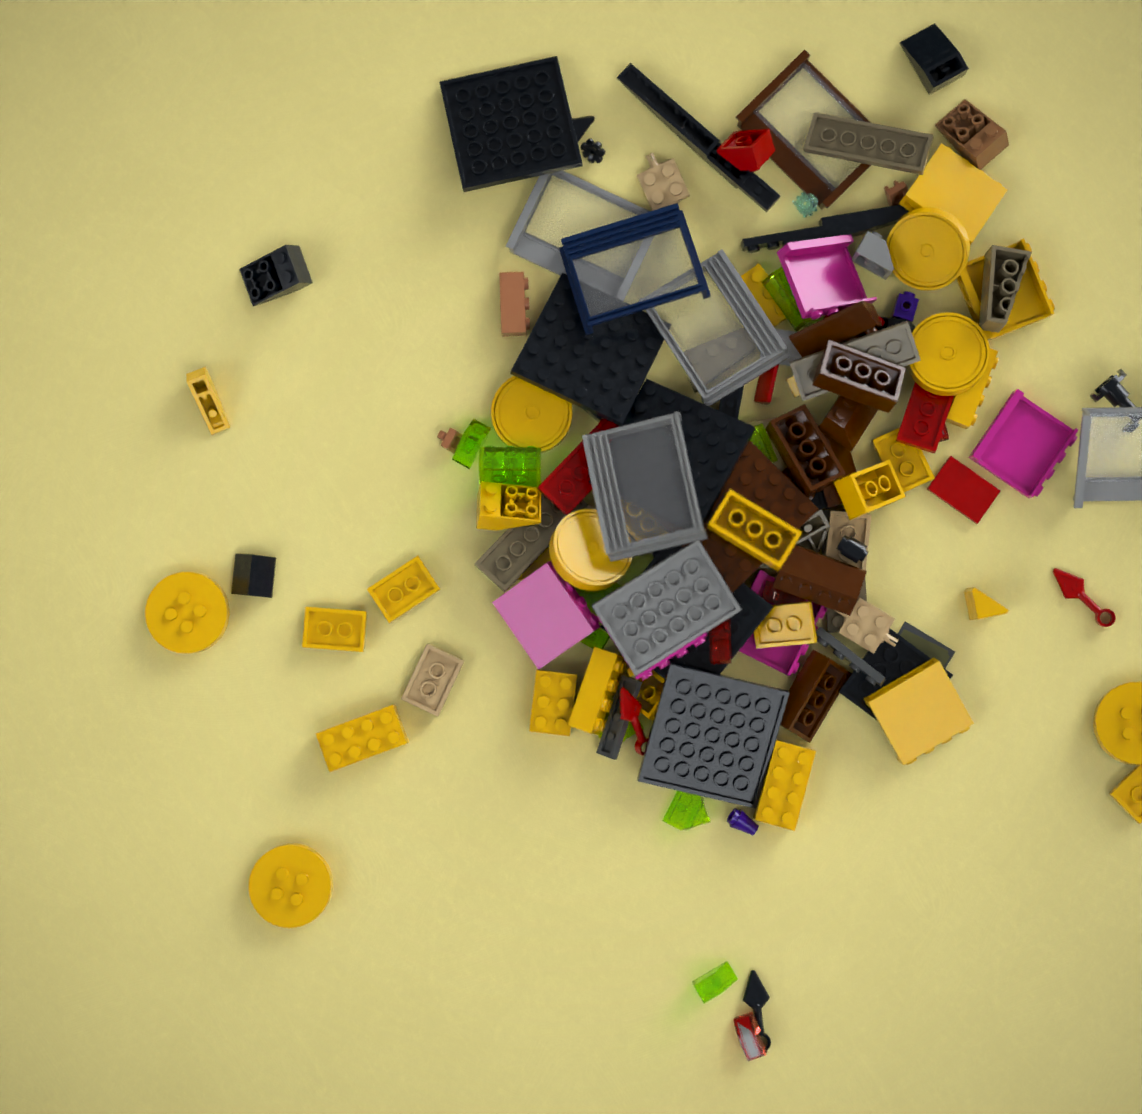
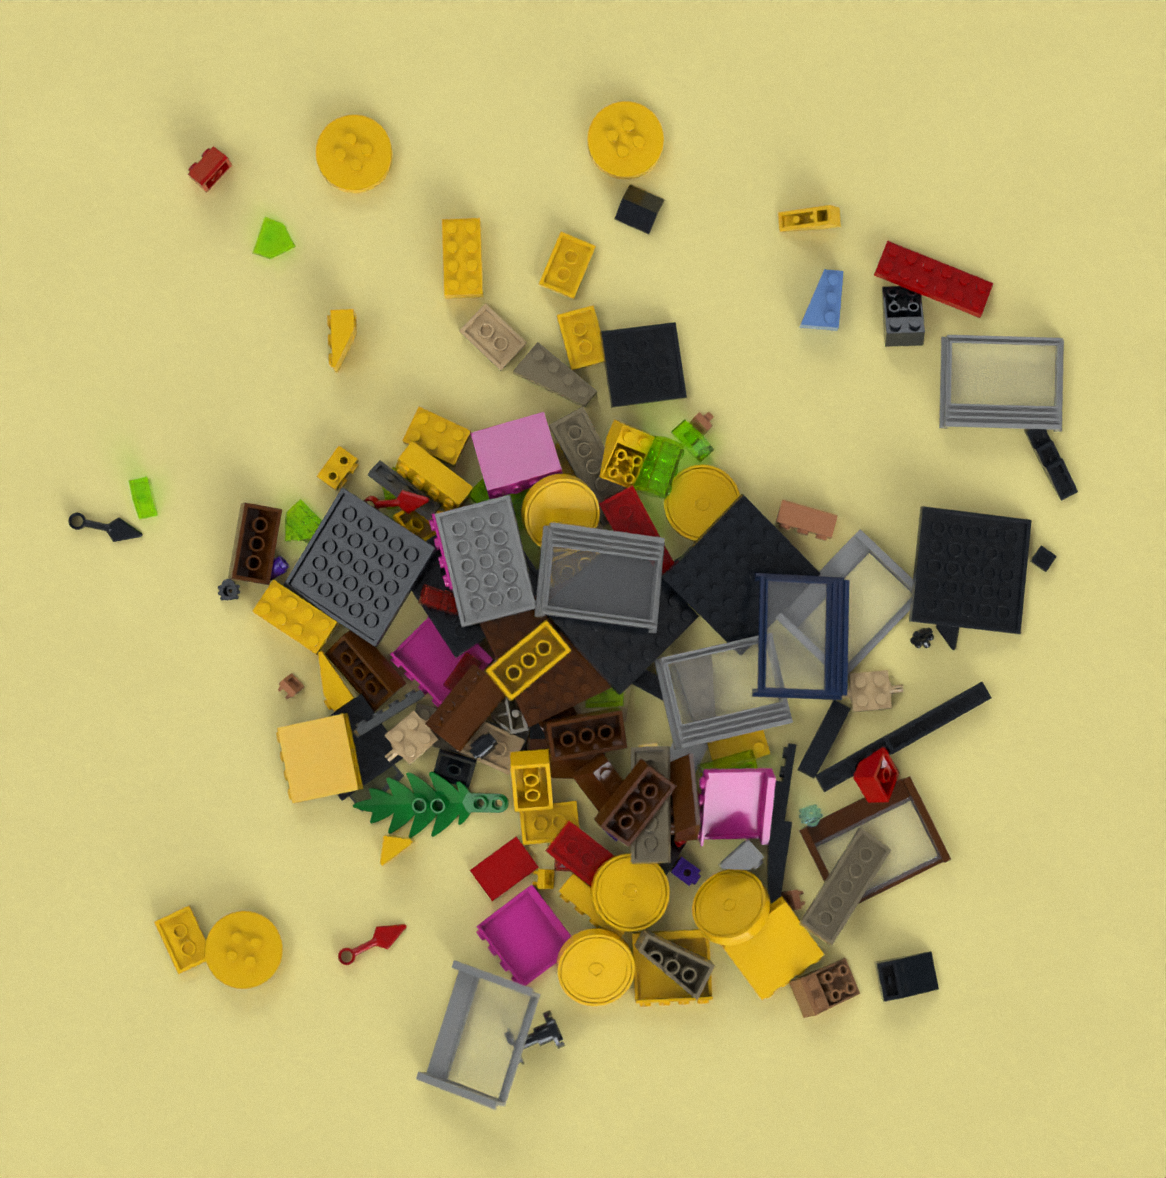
camera: 105 degrees right, 0 degrees up
slope [733,1012,768,1061] -> none
red slope [754,364,779,405] -> none
yellow plate [754,601,817,649] -> none
none -> red slope [188,146,232,193]
none -> black animal [218,579,240,601]
none -> reddish brown slope [228,502,282,585]
none -> clear neon green slope [252,217,296,259]
none -> nougat tile [278,673,305,699]
none -> yellow brick [316,446,359,491]
none -> yellow slope [318,651,354,711]
none -> yellow slope [327,309,357,372]
none -> green plant [353,772,509,838]
none -> black slope [434,749,477,789]
none -> dark tan wedge [513,342,597,408]
none -> yellow tile [532,869,555,889]
none -> yellow brick [556,928,635,1006]
none -> black plate [600,322,687,408]
none -> black slope [797,700,851,779]
none -> medium blue wedge [799,269,844,331]
none -> red plate [874,241,994,318]
none -> piece [939,335,1064,432]
none -> black slope [1024,429,1078,501]
none -> black plate [1029,545,1057,572]

